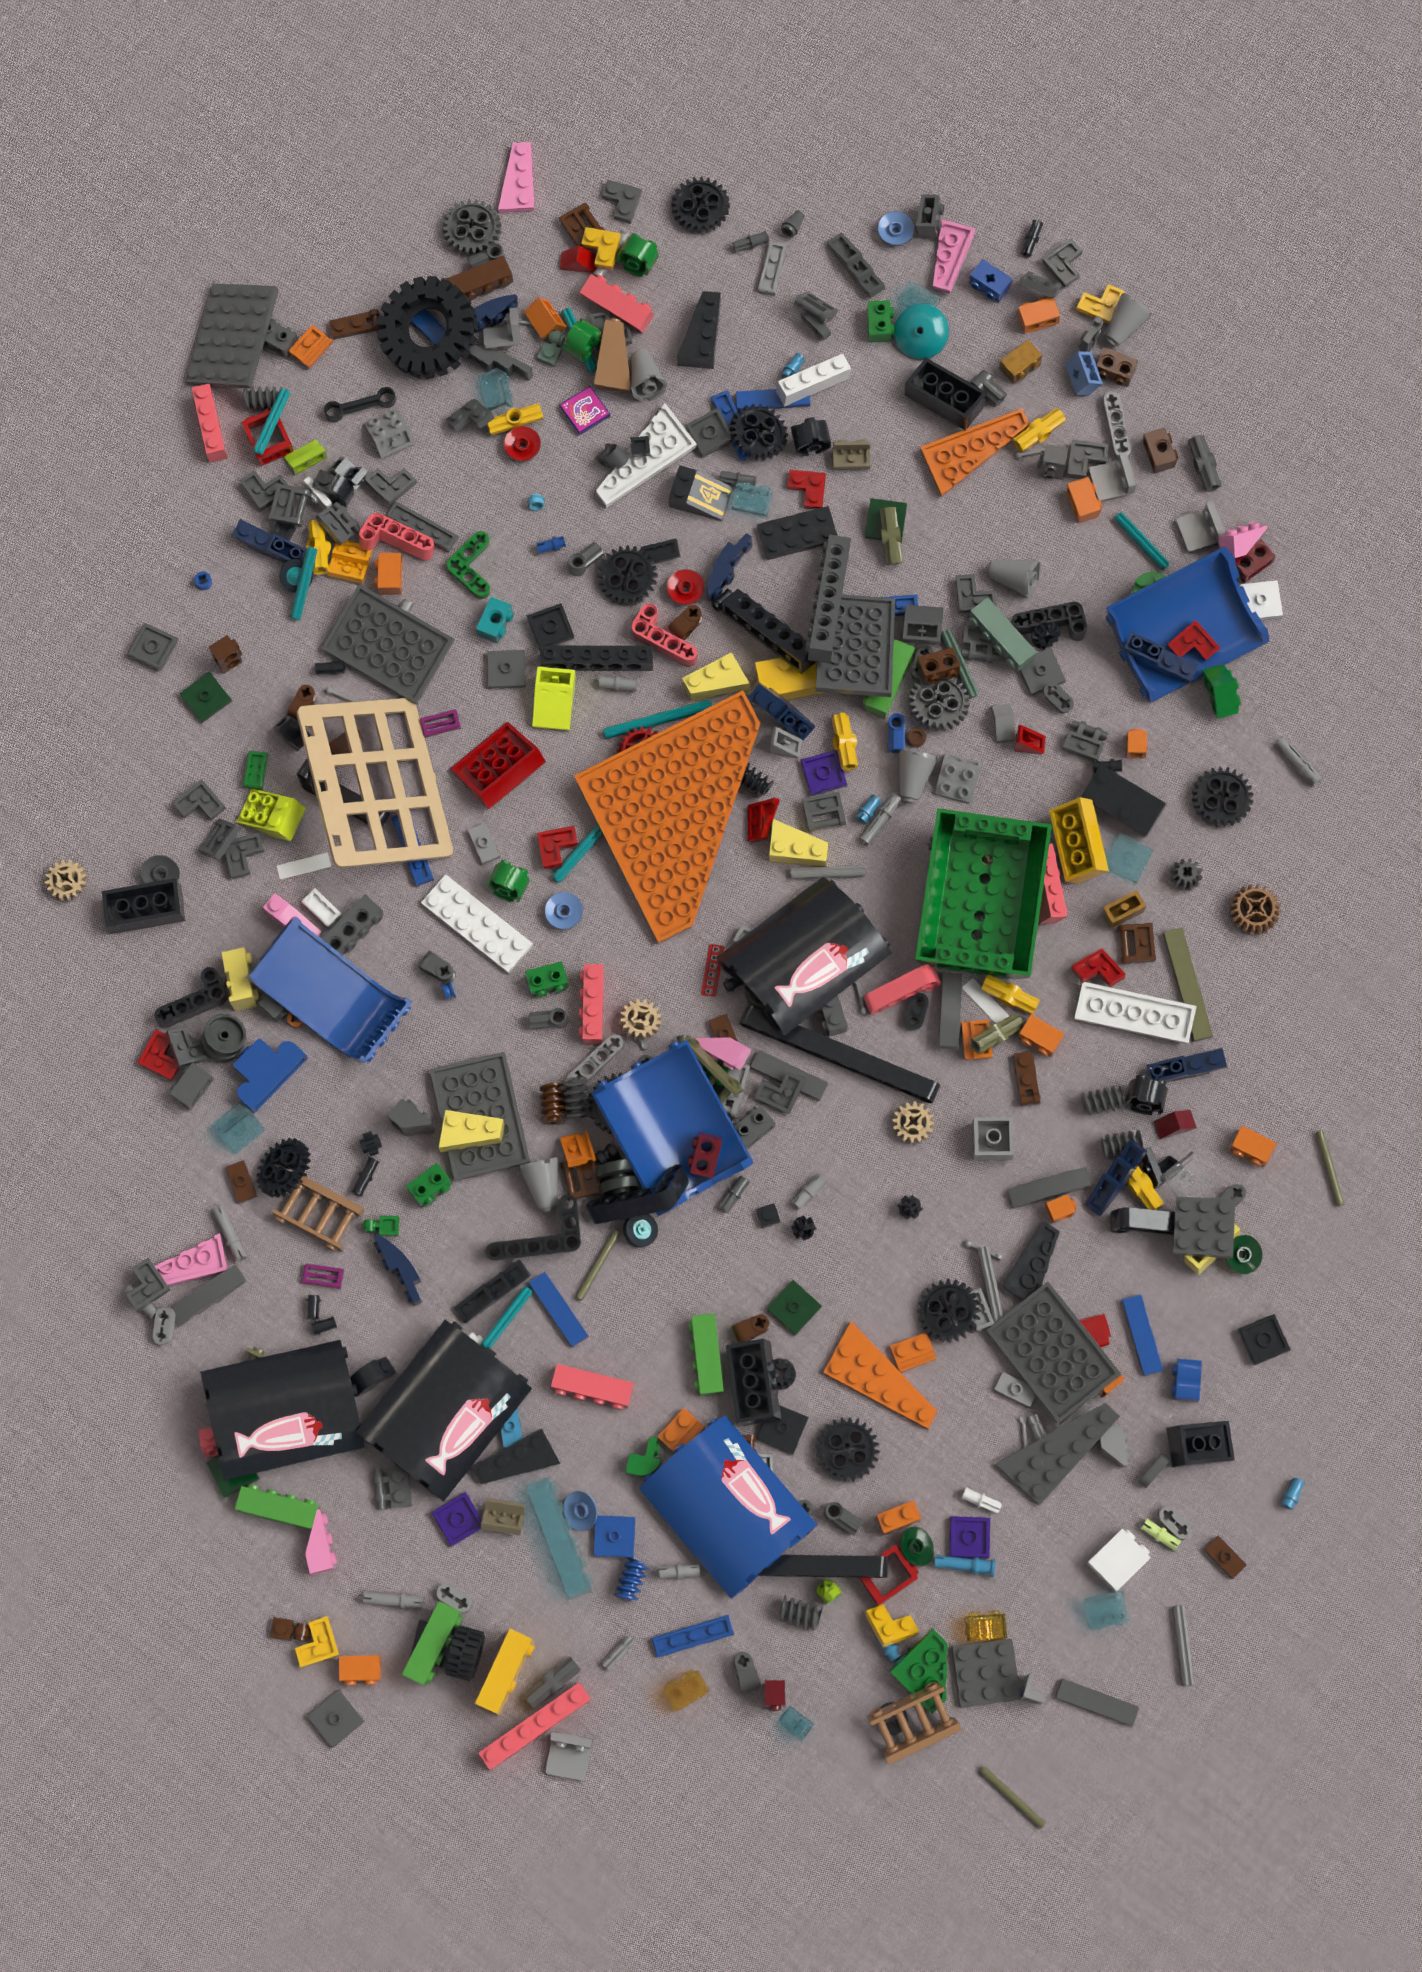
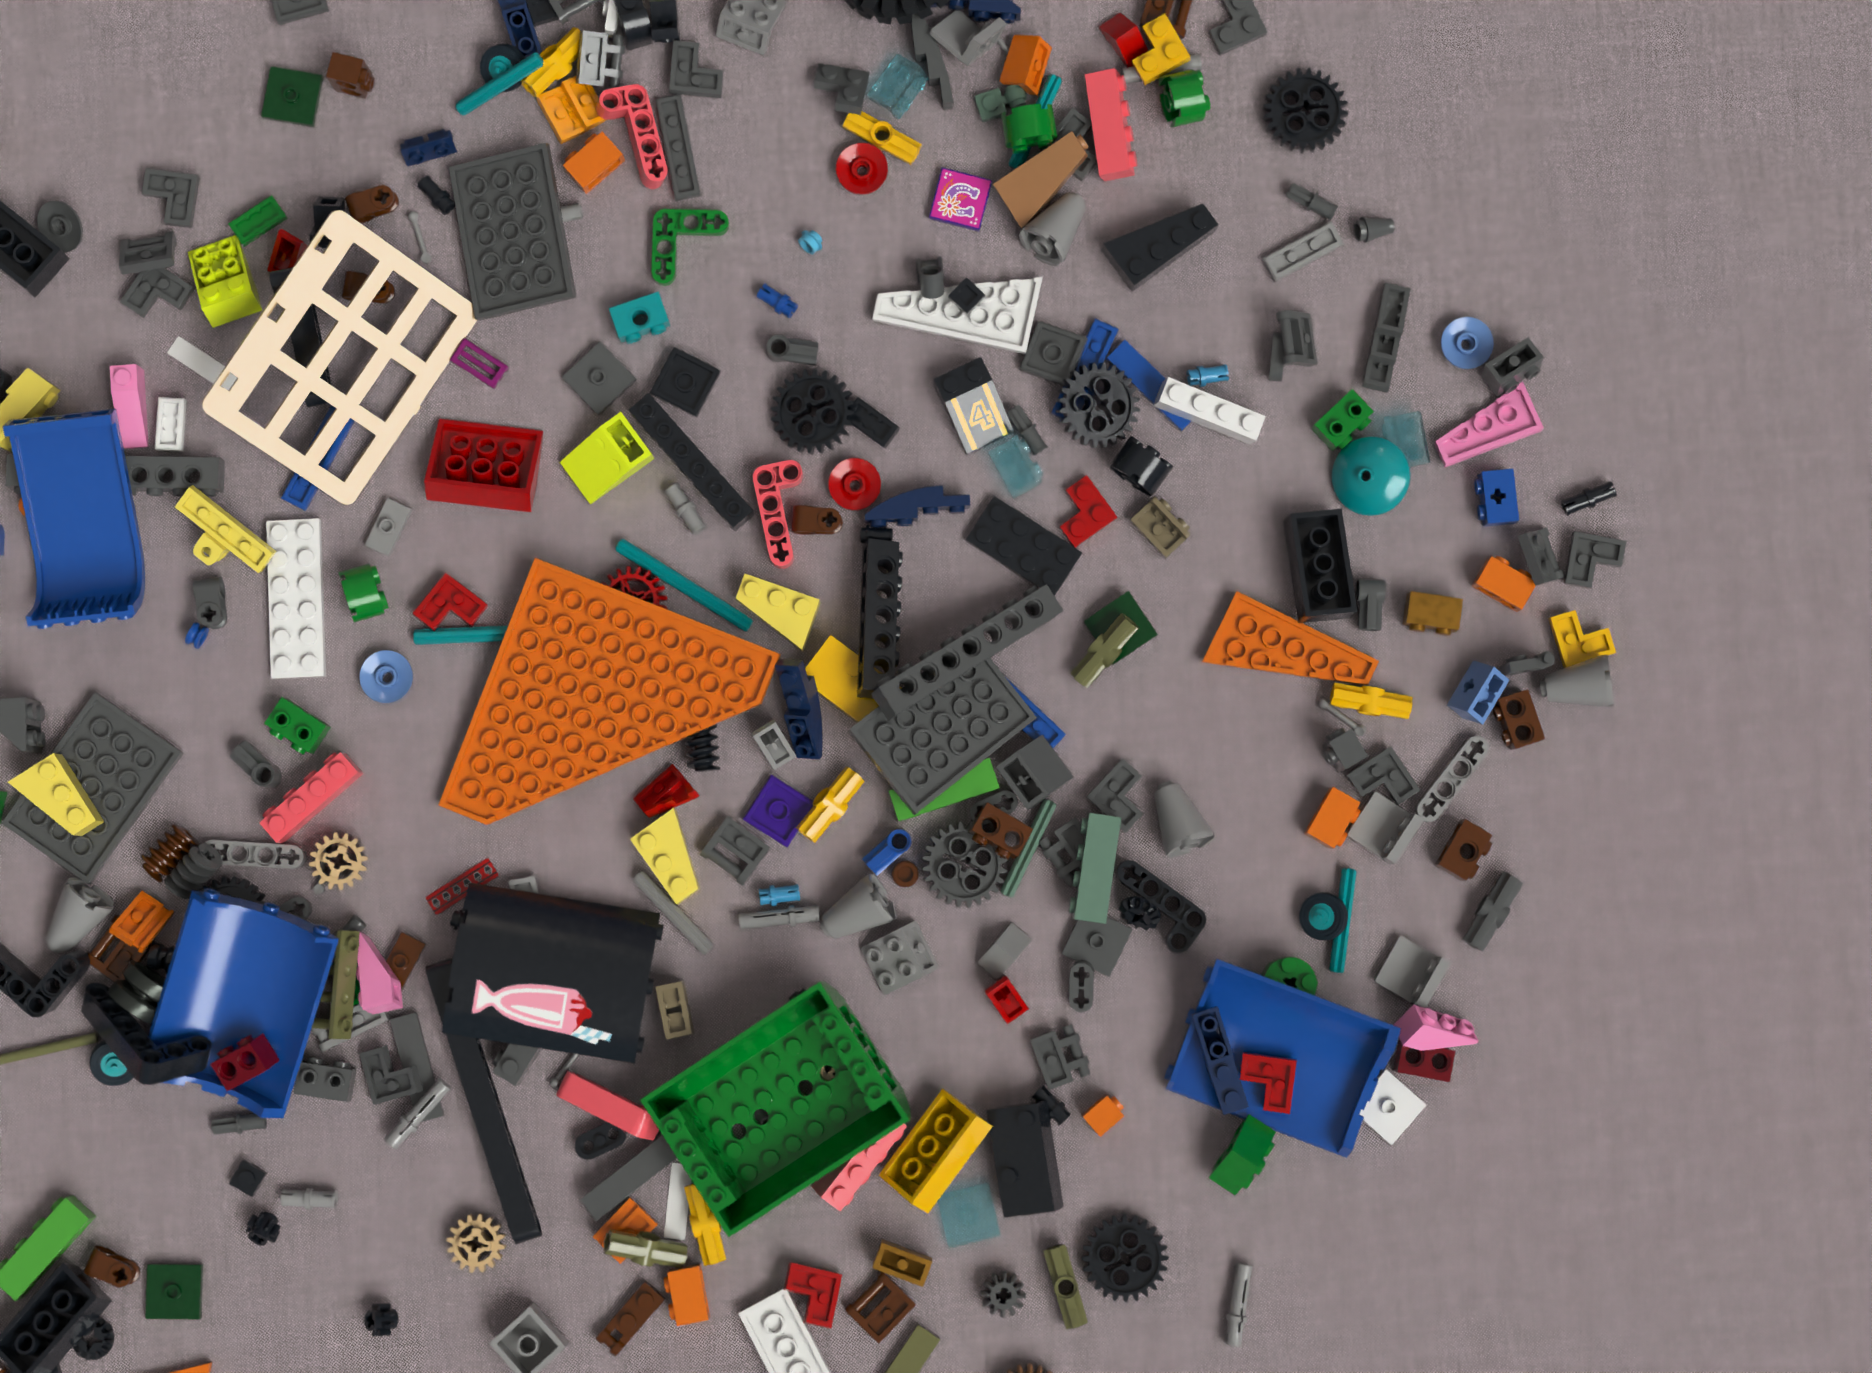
camera: 40 degrees right, 10 degrees up
none -> light yellow plate [175,485,277,573]
none -> red slope [267,228,307,272]
none -> light grey pin [384,1078,451,1150]
none -> dark blue hinge [400,128,457,167]
none -> dark tan brick [655,981,695,1040]
none -> olive piece [1043,1244,1088,1329]
none -> black wheel [1299,892,1348,941]

